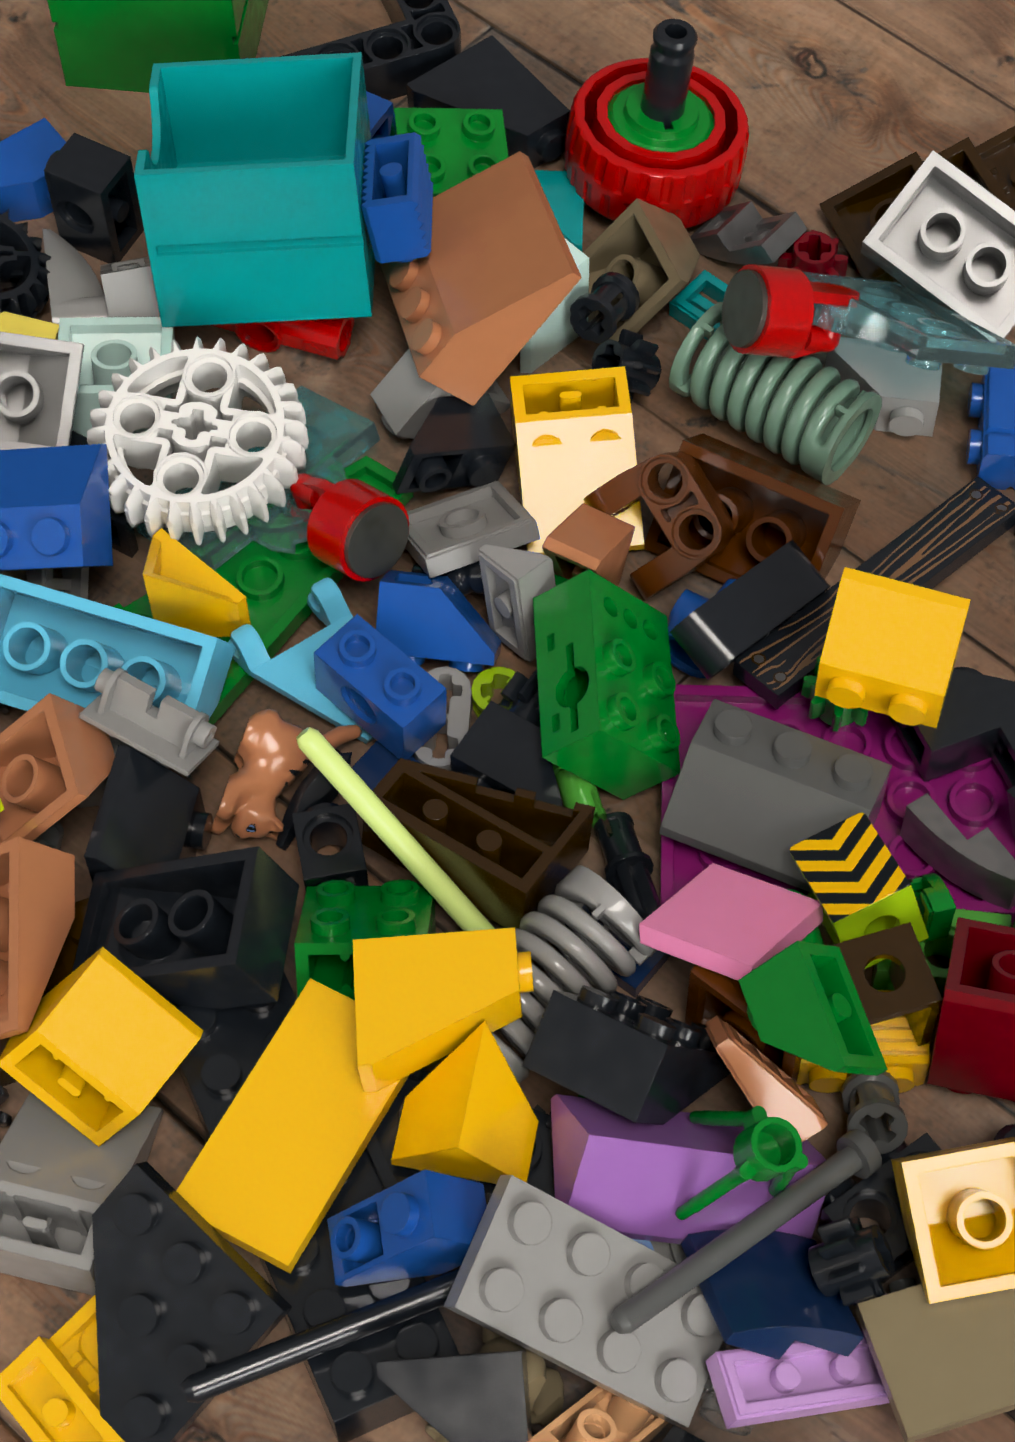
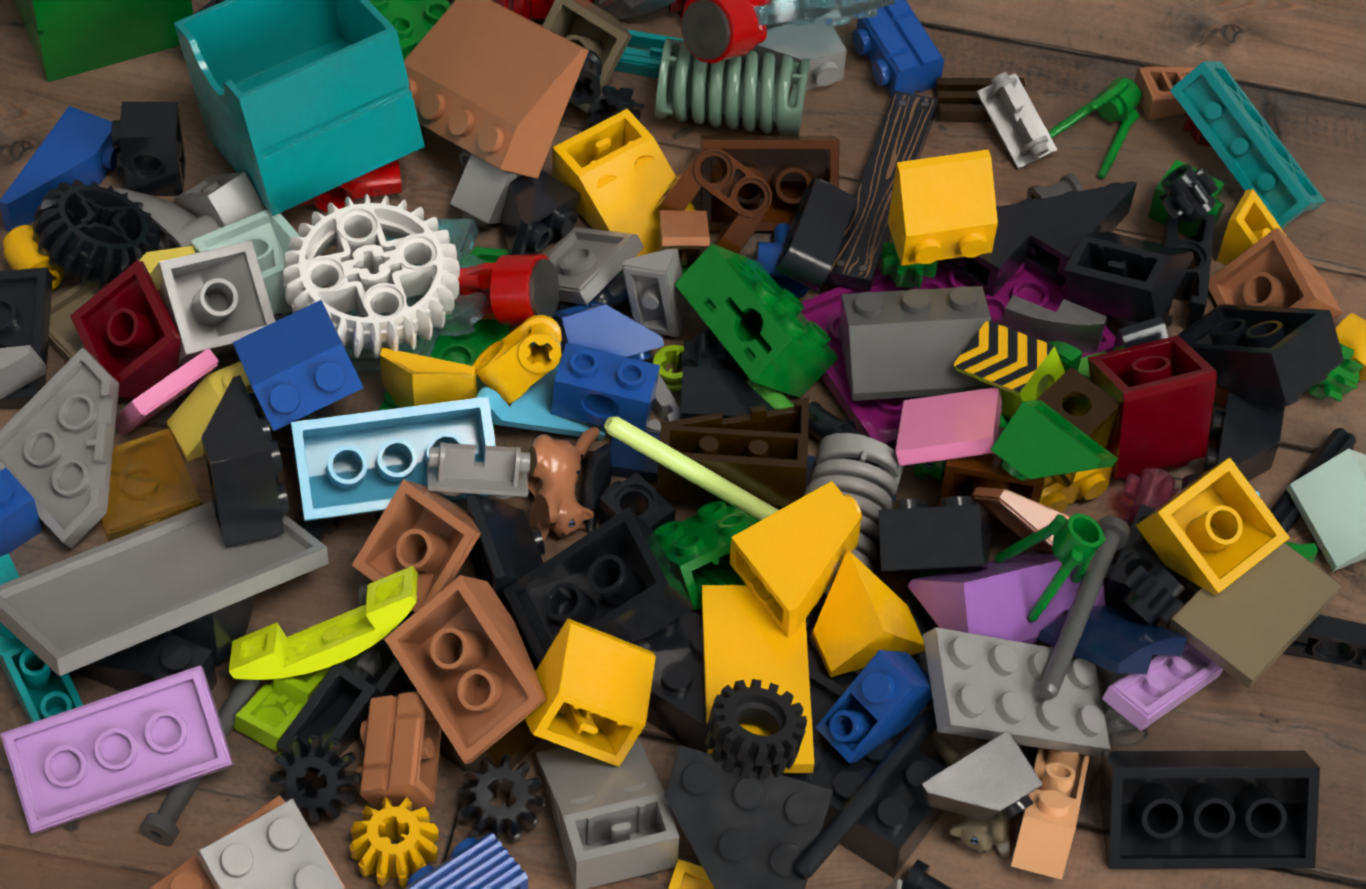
camera: 35 degrees left, 5 degrees down
blue brick [361,132,433,264] -> none
dark grey bush [841,1071,908,1154] -> none
none -> yellow piece [472,315,562,404]
none -> black tyre [705,679,807,780]
none -> clear pink gear [1119,468,1181,521]

